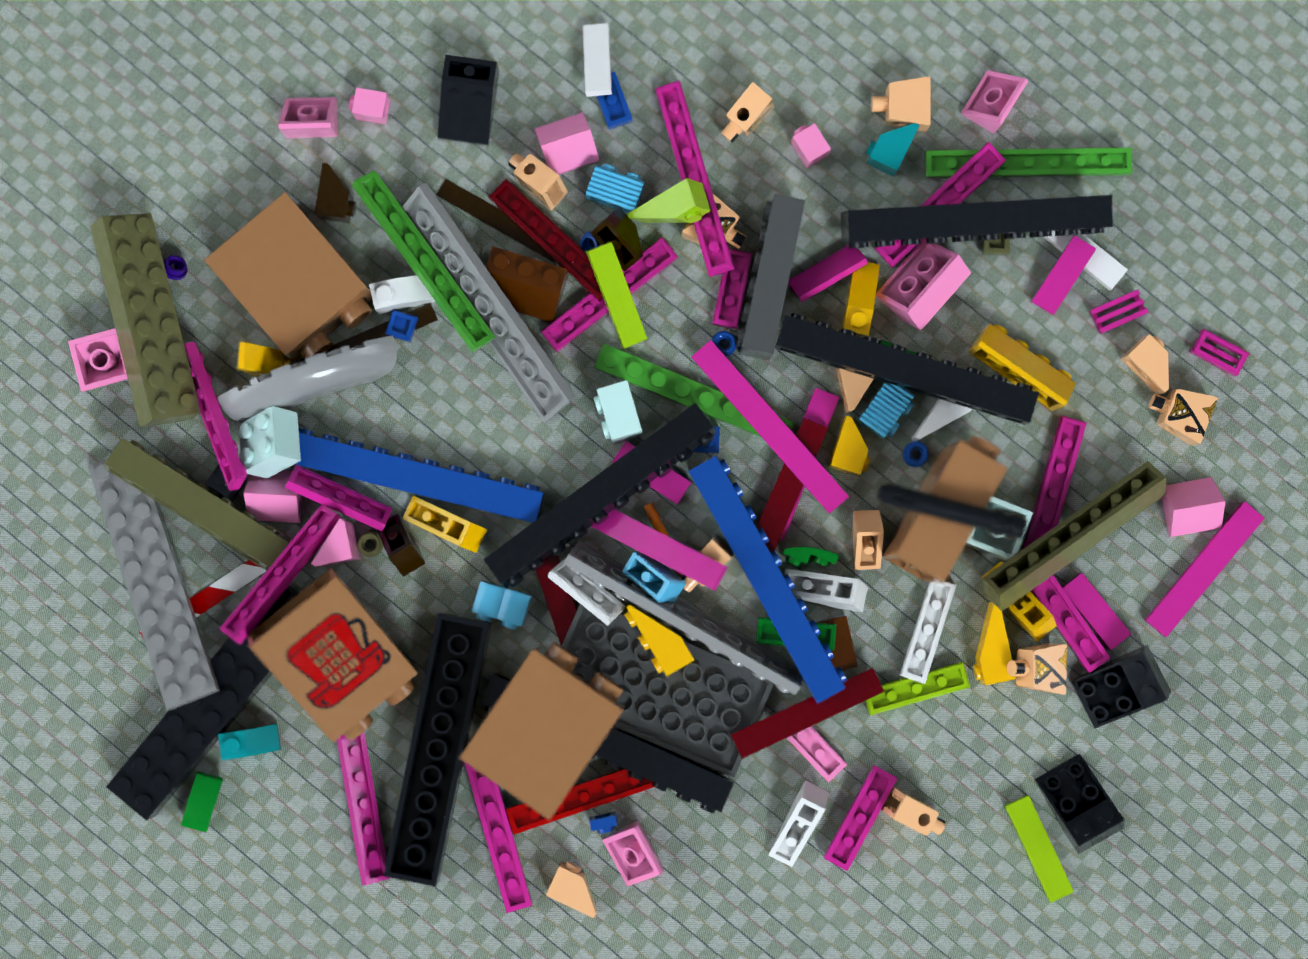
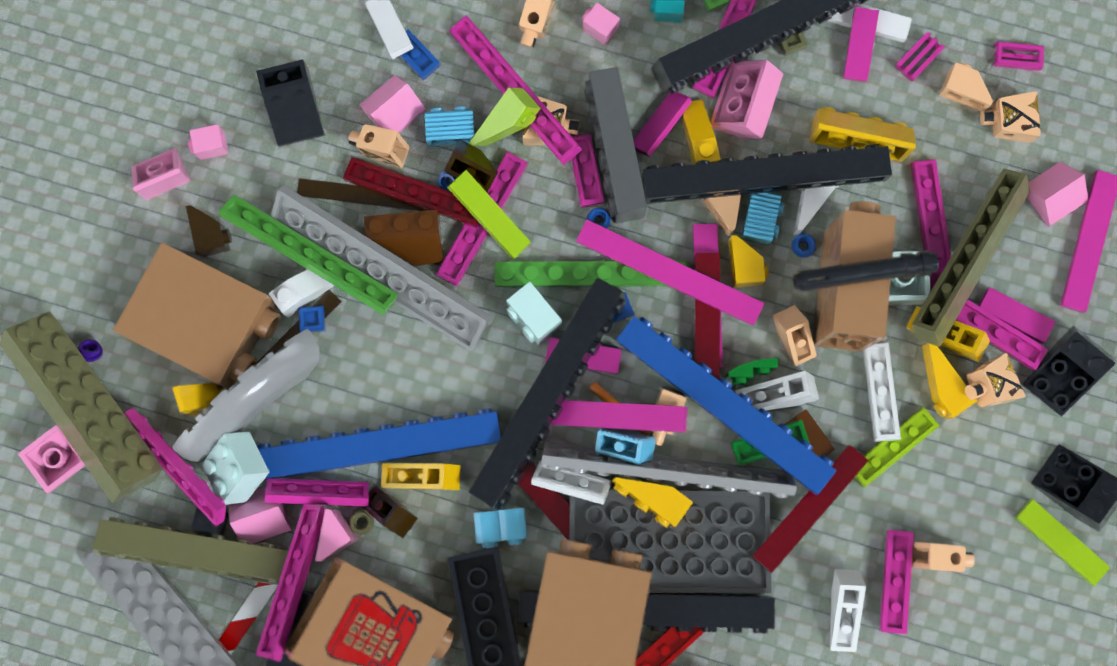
camera: 20 degrees left, 5 degrees down
bright pink tile [787,726,847,783] -> none

